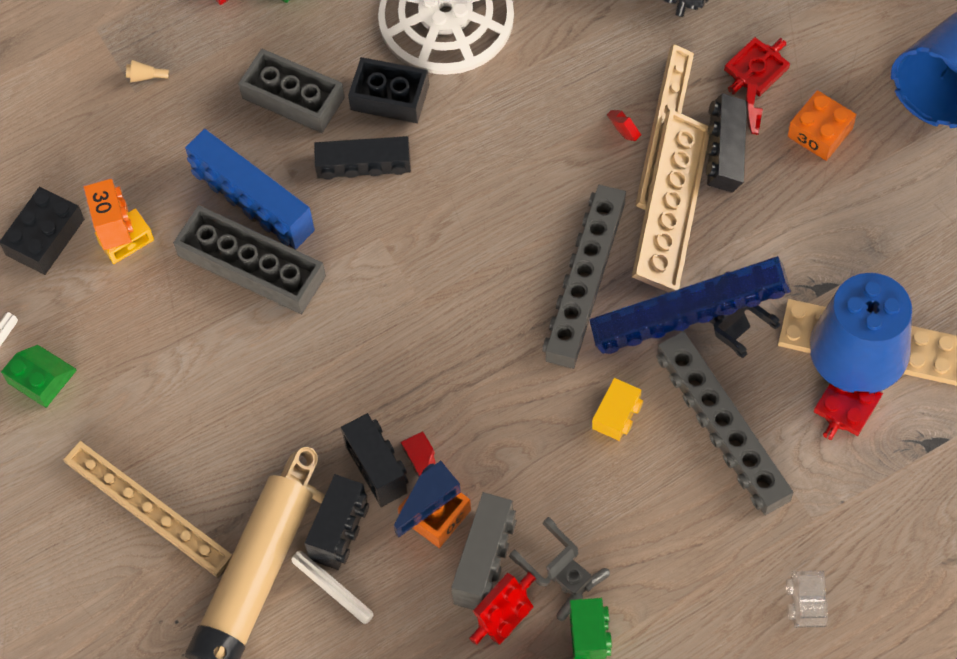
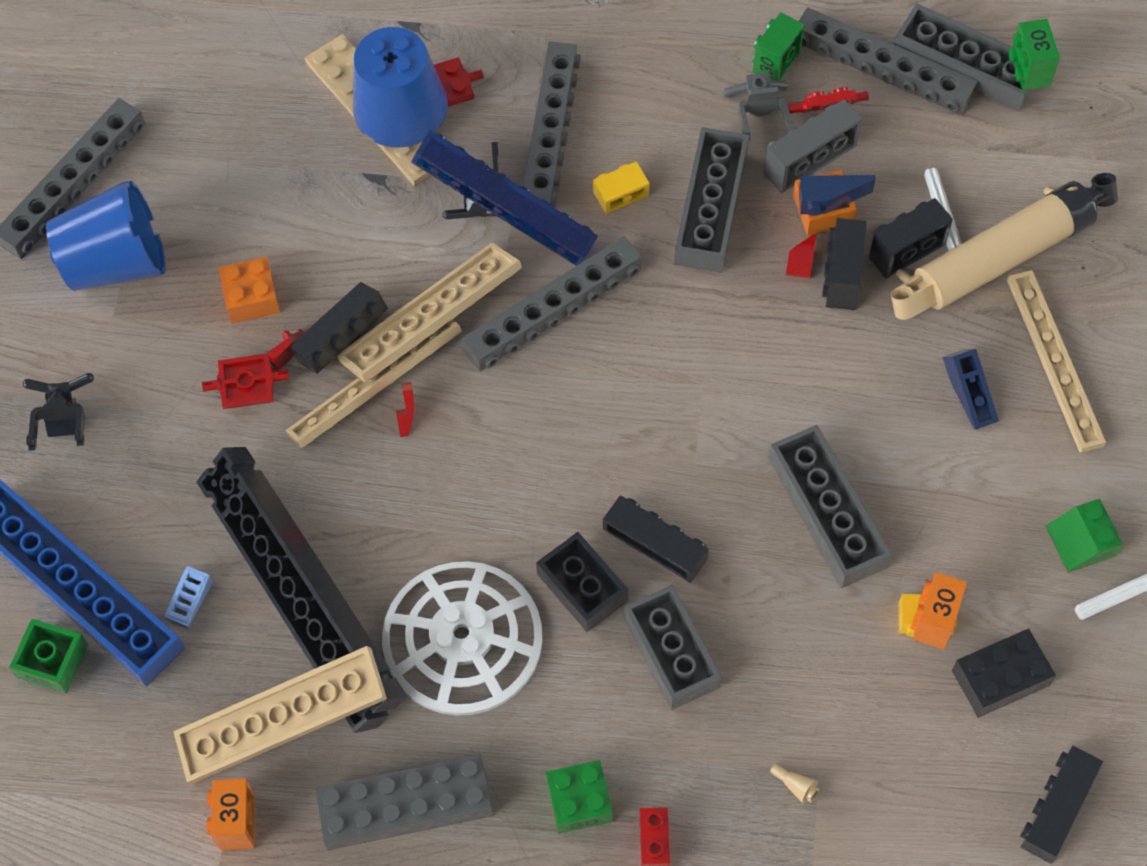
camera: 145 degrees left, 0 degrees up
blue brick [185,128,315,250] -> none
none -> dark grey brick [674,127,749,273]
none -> dark blue slope [942,349,999,430]

